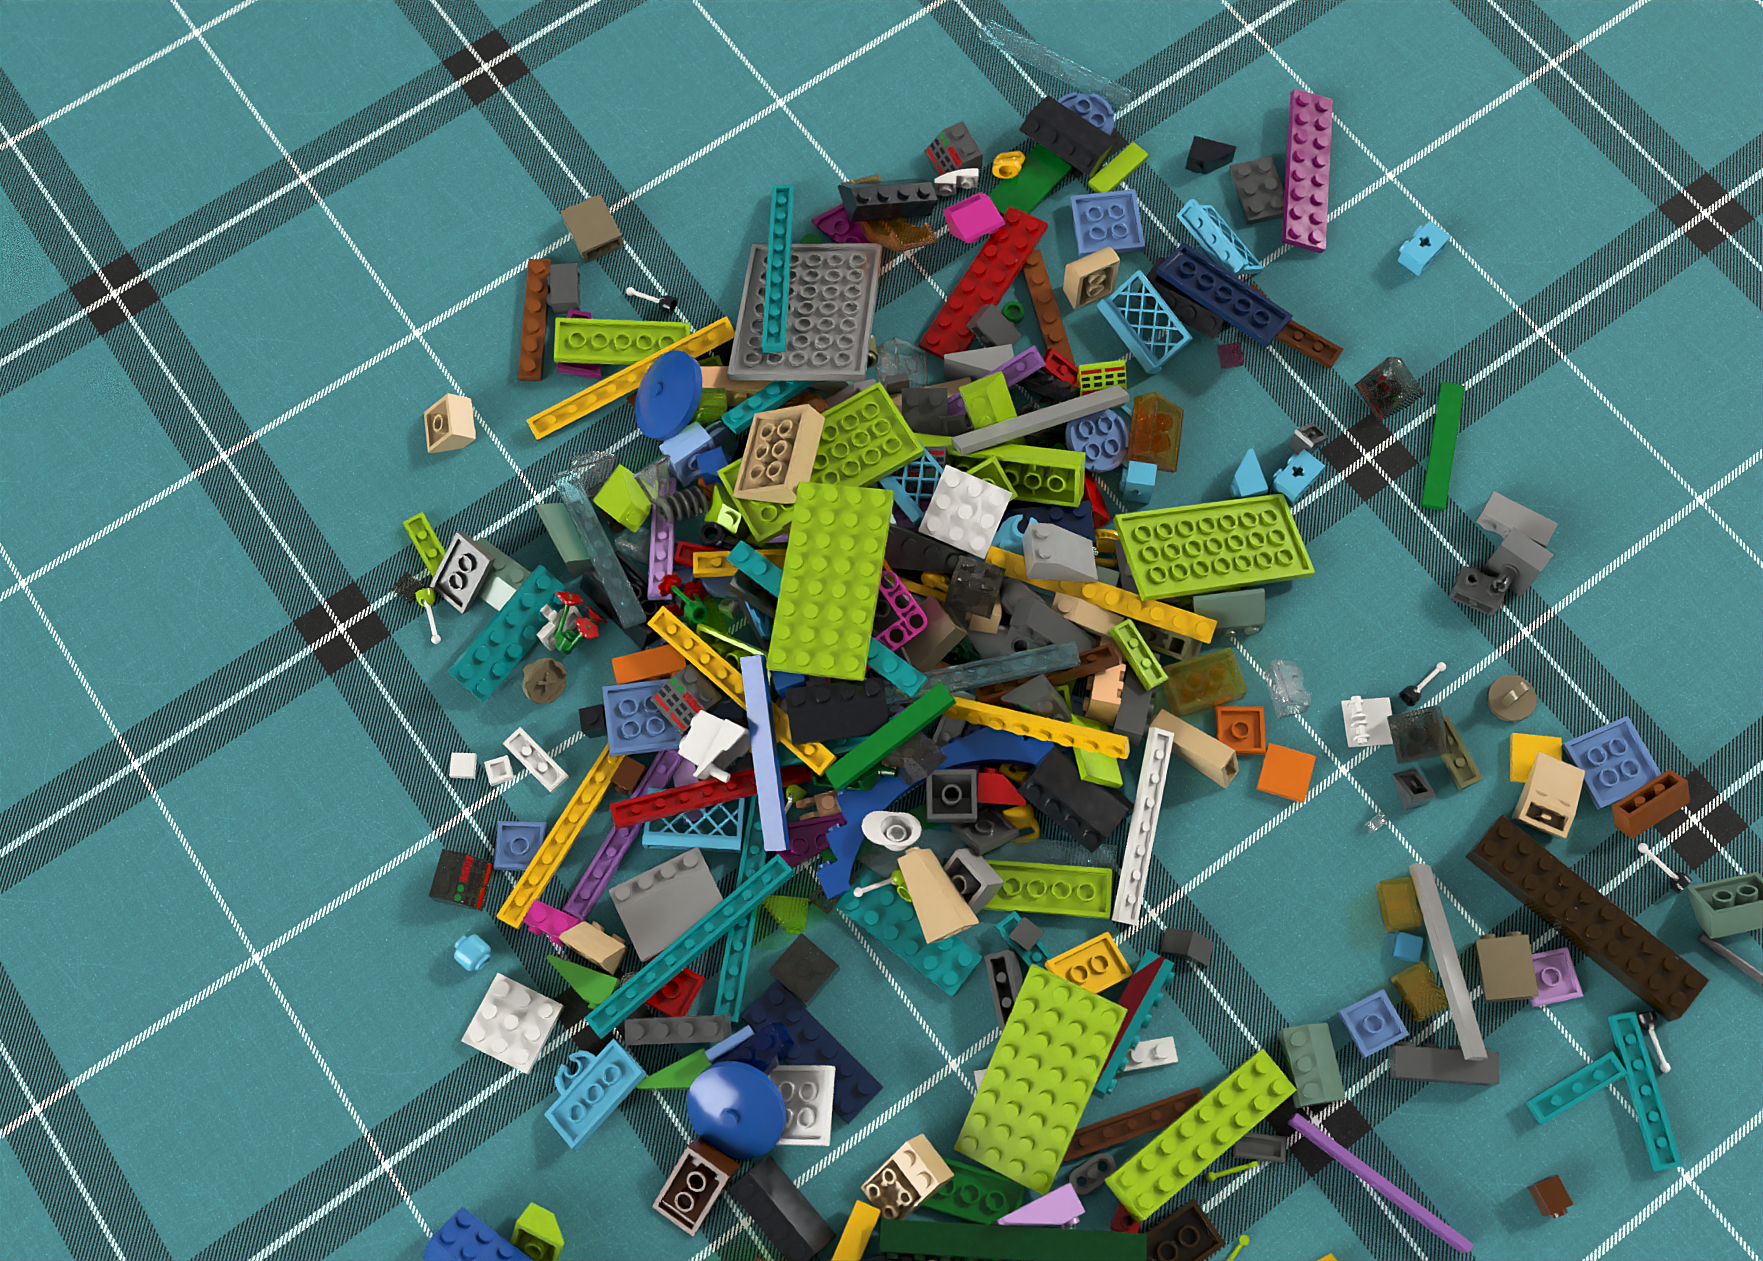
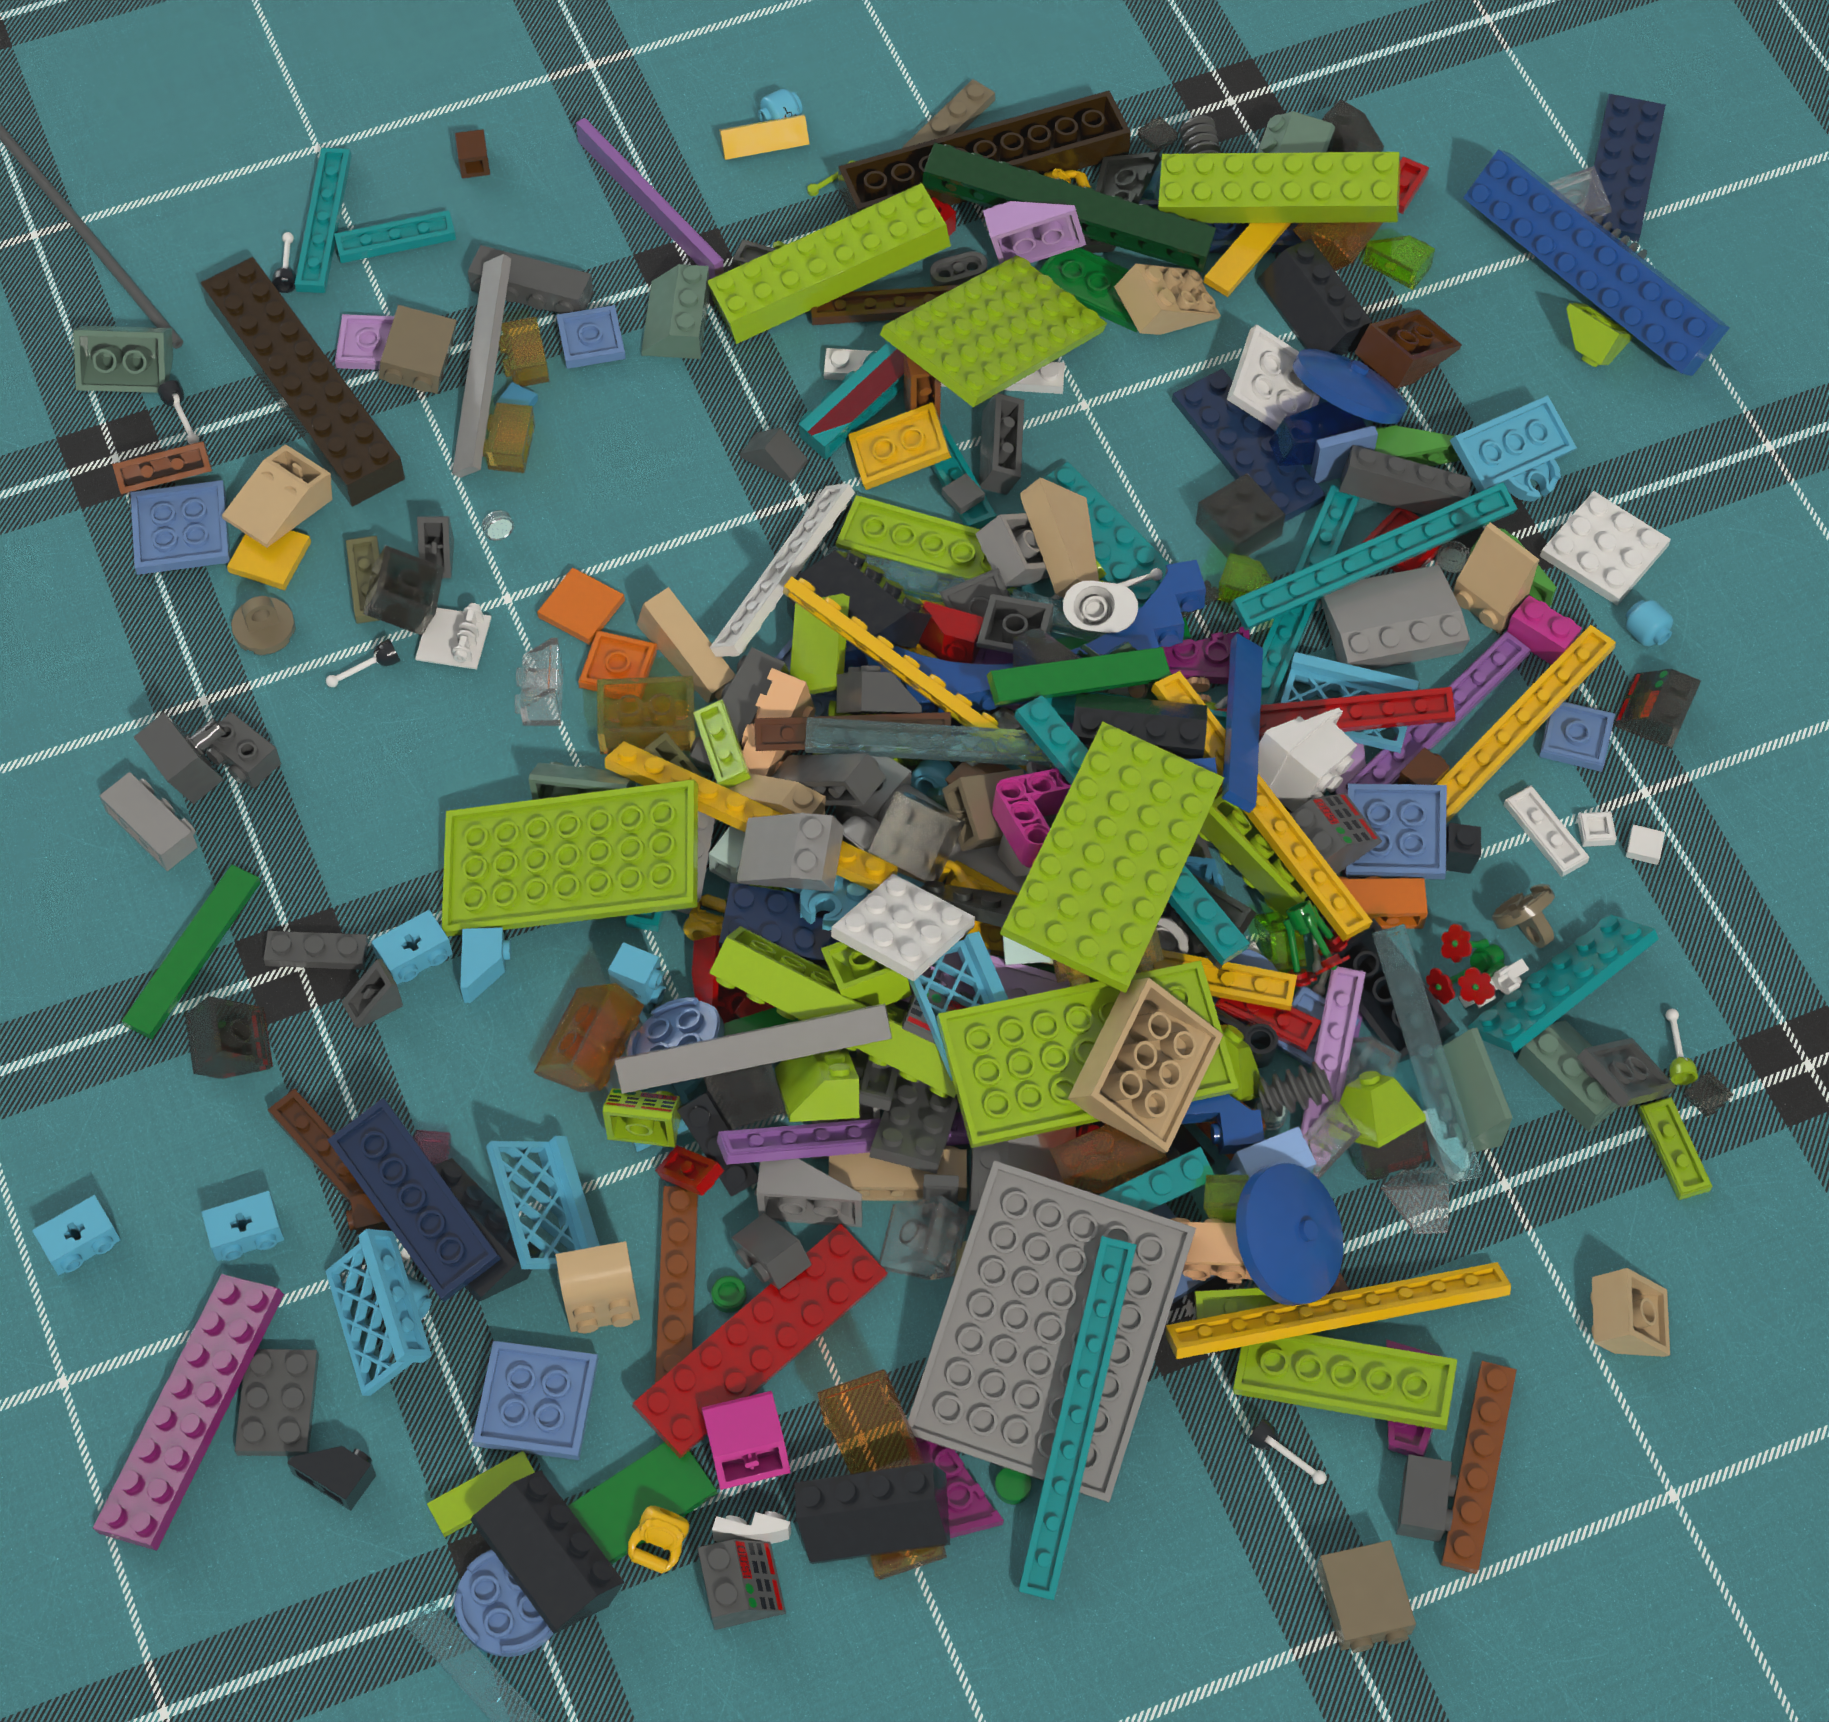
camera: 170 degrees left, 10 degrees down
none -> medium azure brick [201,1191,285,1261]
none -> dark grey plate [263,931,368,970]

